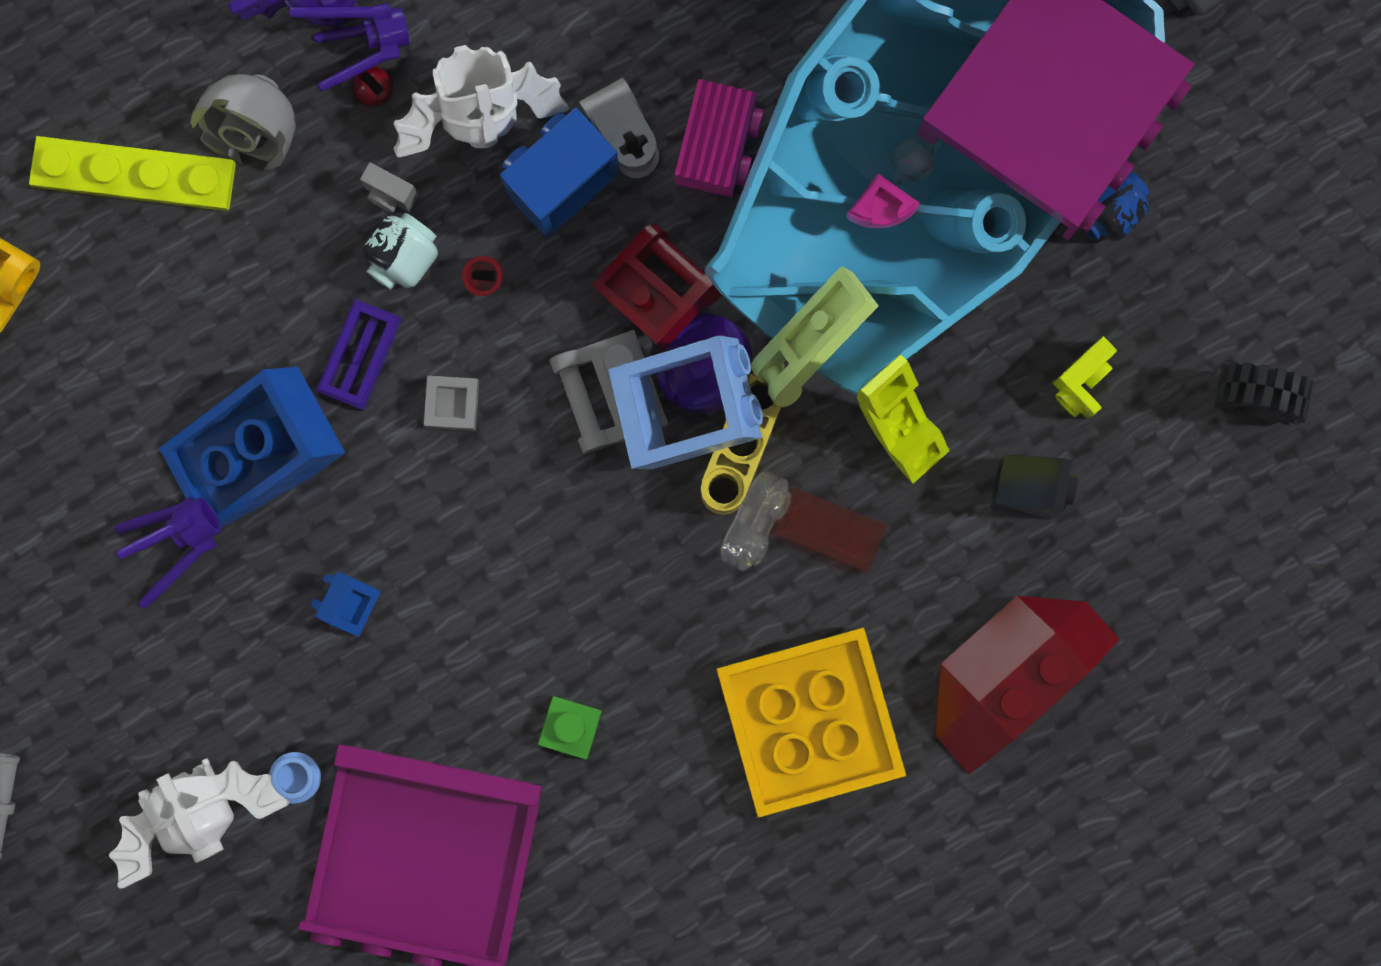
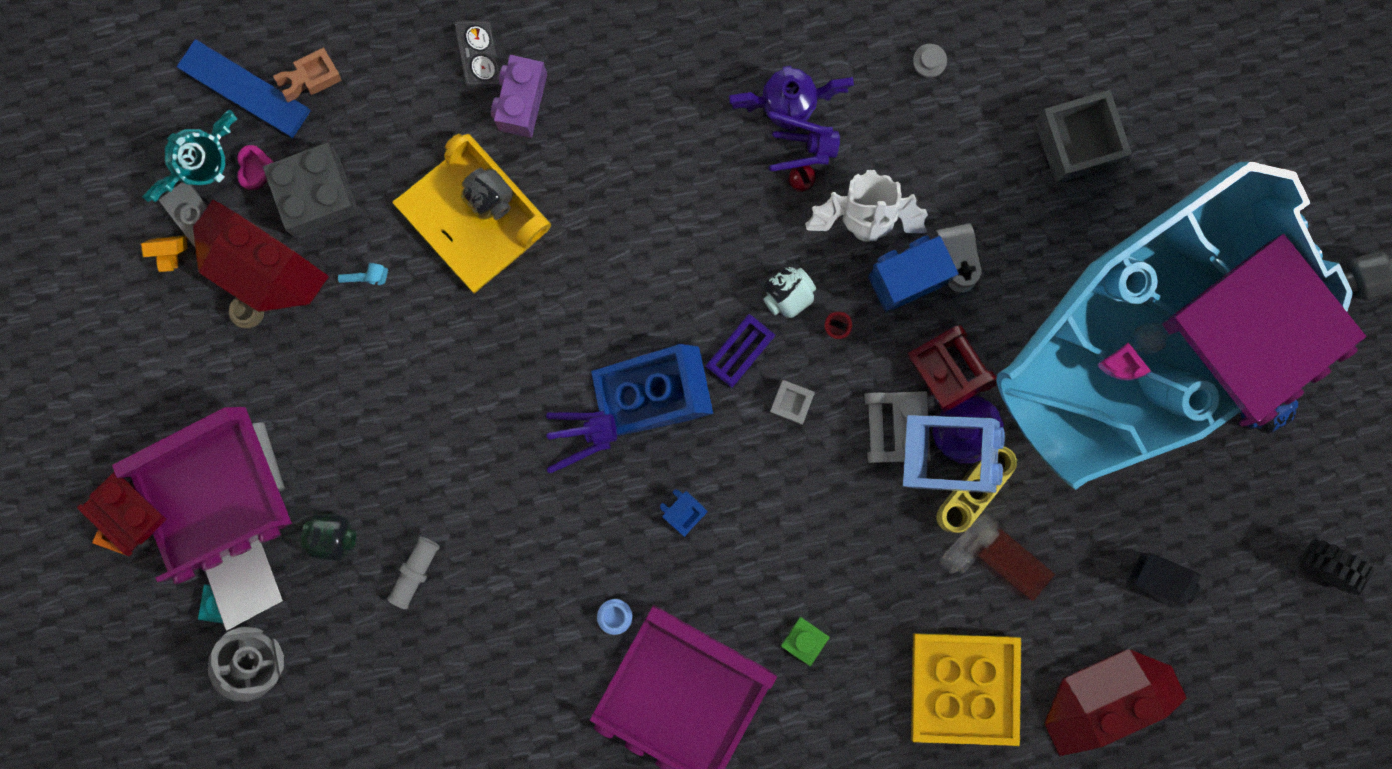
camera: 15 degrees right, 0 degrees up
neon yellow plate [29,136,236,211] -> none
white helmet [109,758,289,889] -> none
light grey cylinder [190,74,296,170] -> none
light grey plate [360,162,419,213] -> none
dark pink brick [675,79,764,198] -> none
yellowish green plate [751,266,878,407] -> none
neon yellow slope [857,355,950,484] -> none
neon yellow bracket [1053,336,1117,419] -> none

